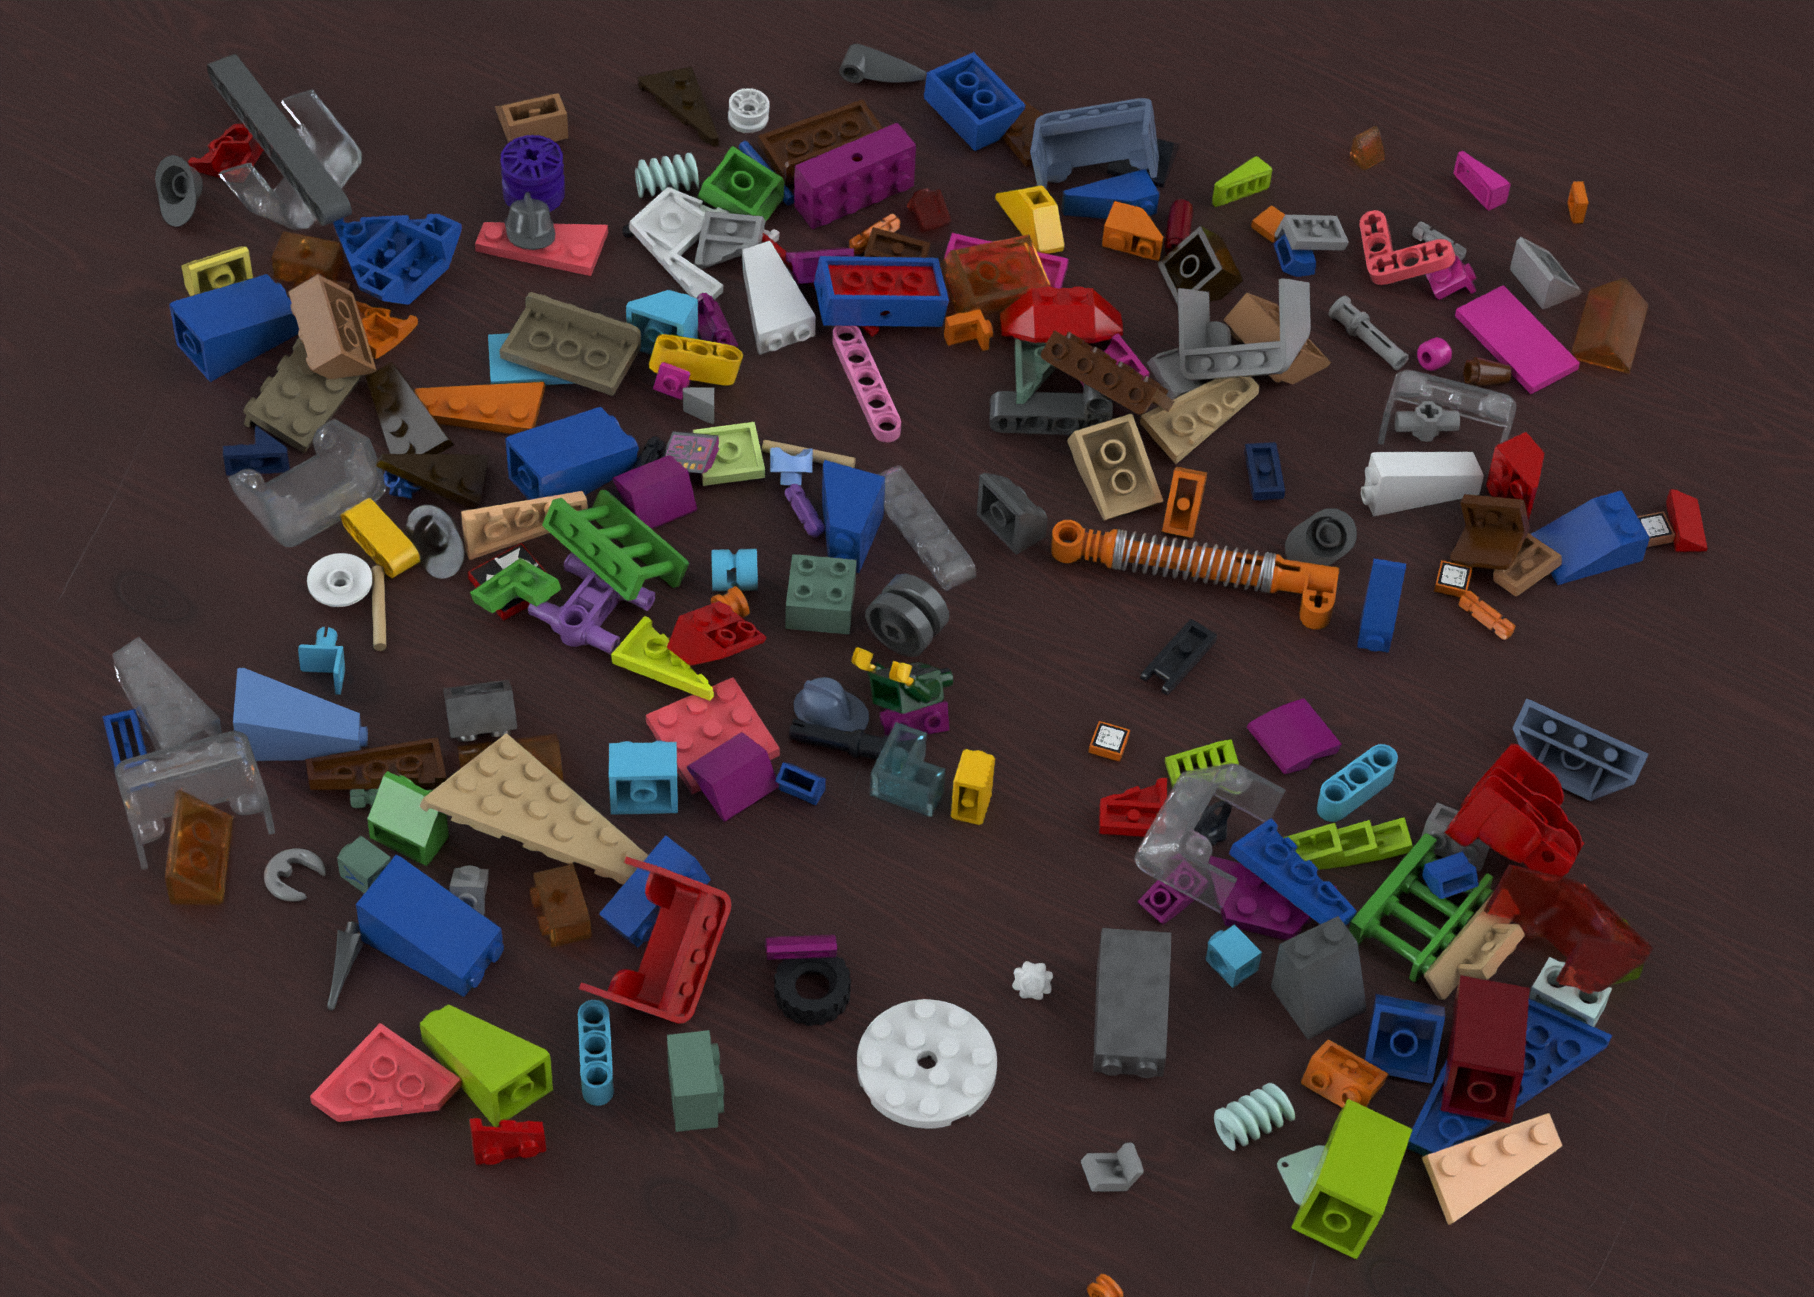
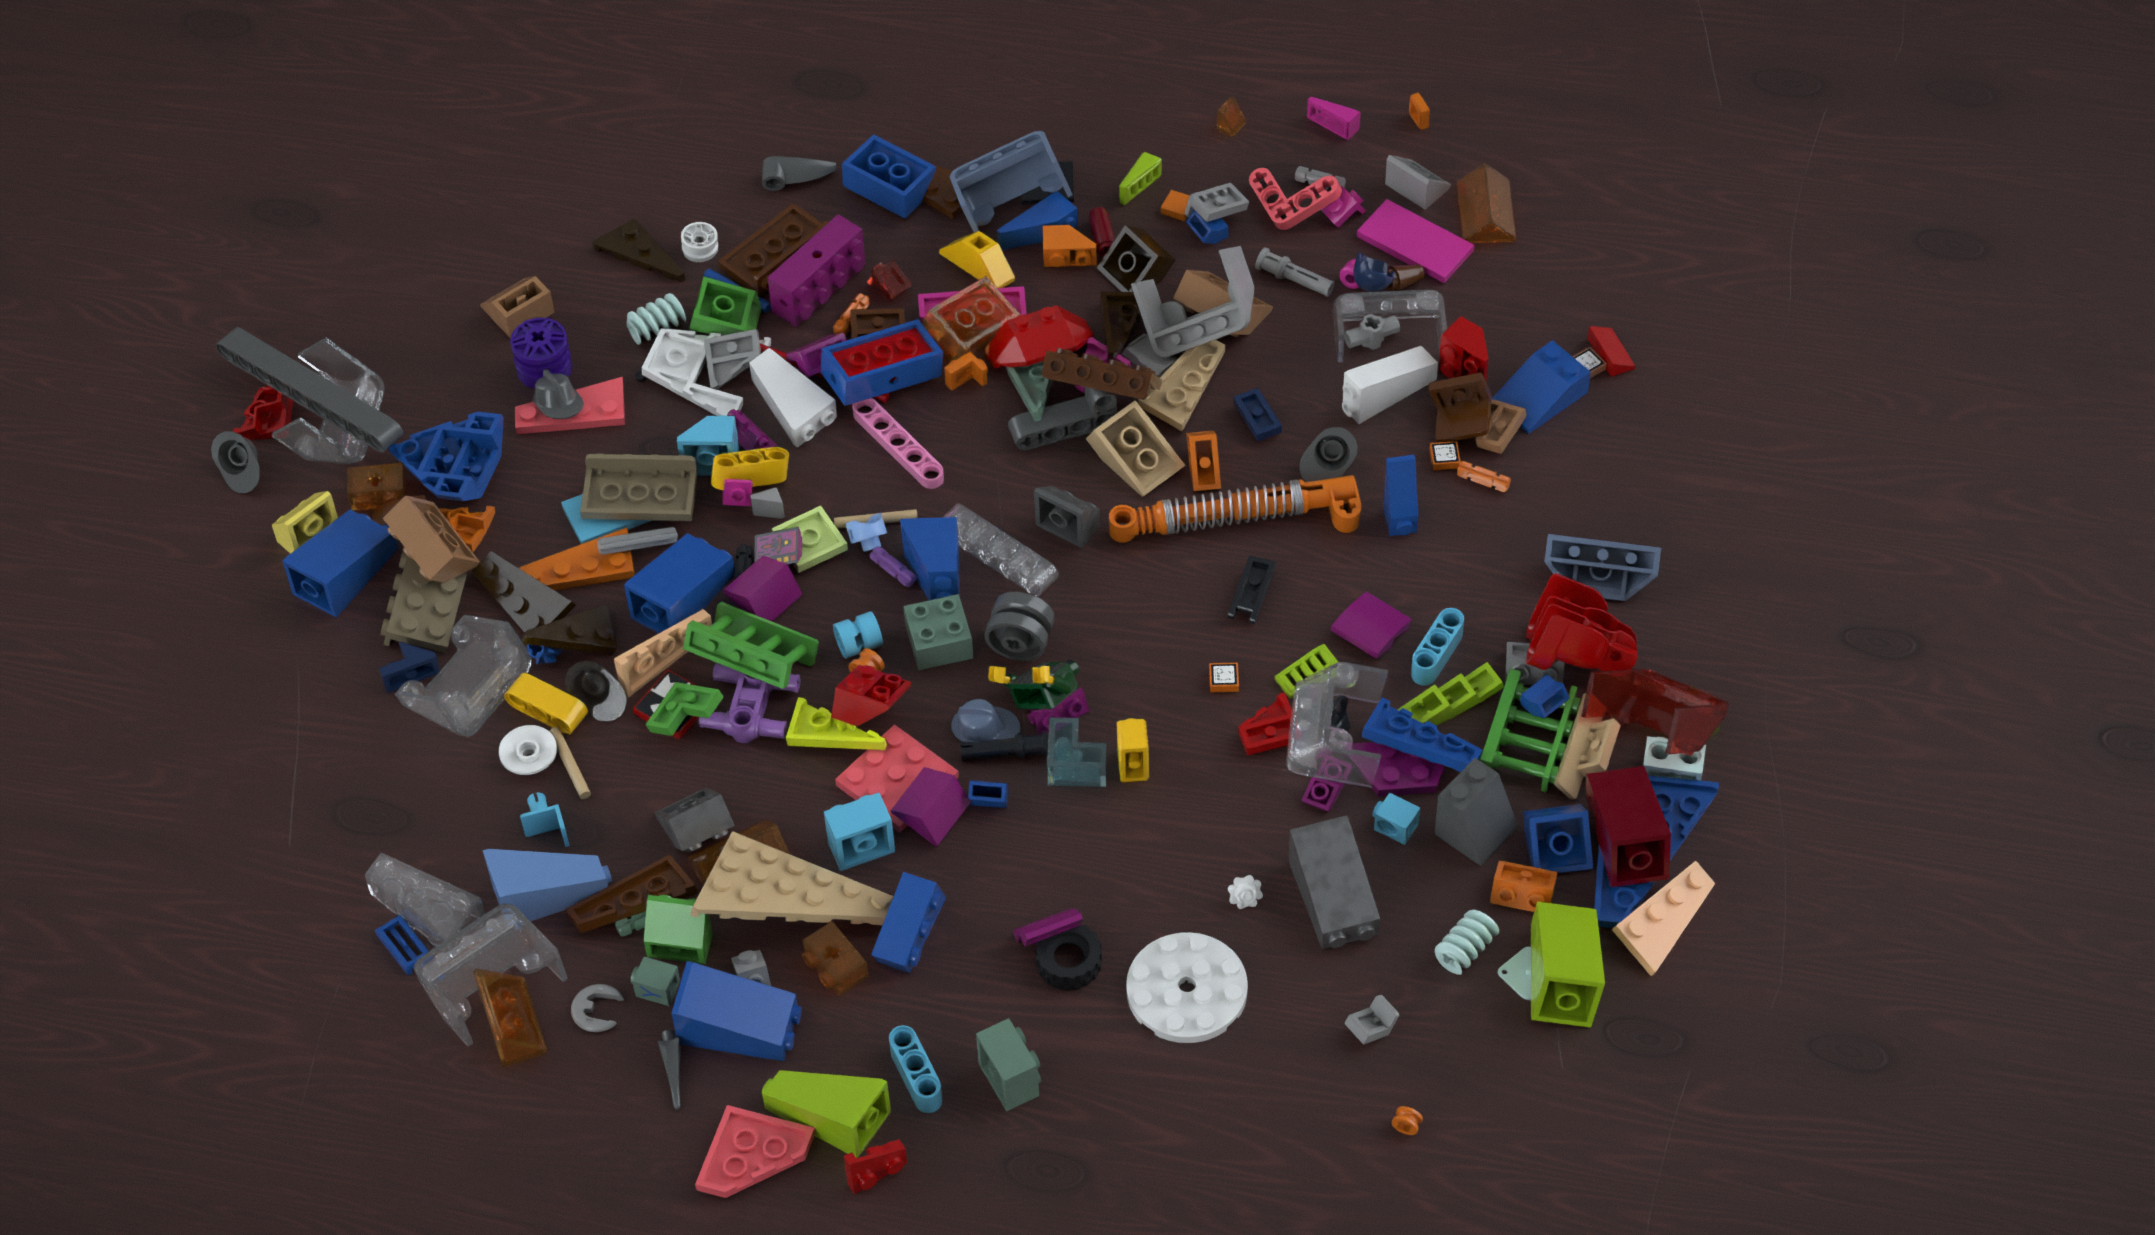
camera: 15 degrees left, 0 degrees up
red windscreen [579,857,731,1024] -> none
none -> light grey axle [597,527,678,555]
none -> dark brown wing [1100,291,1142,361]
none -> dark blue hair [1353,253,1395,292]

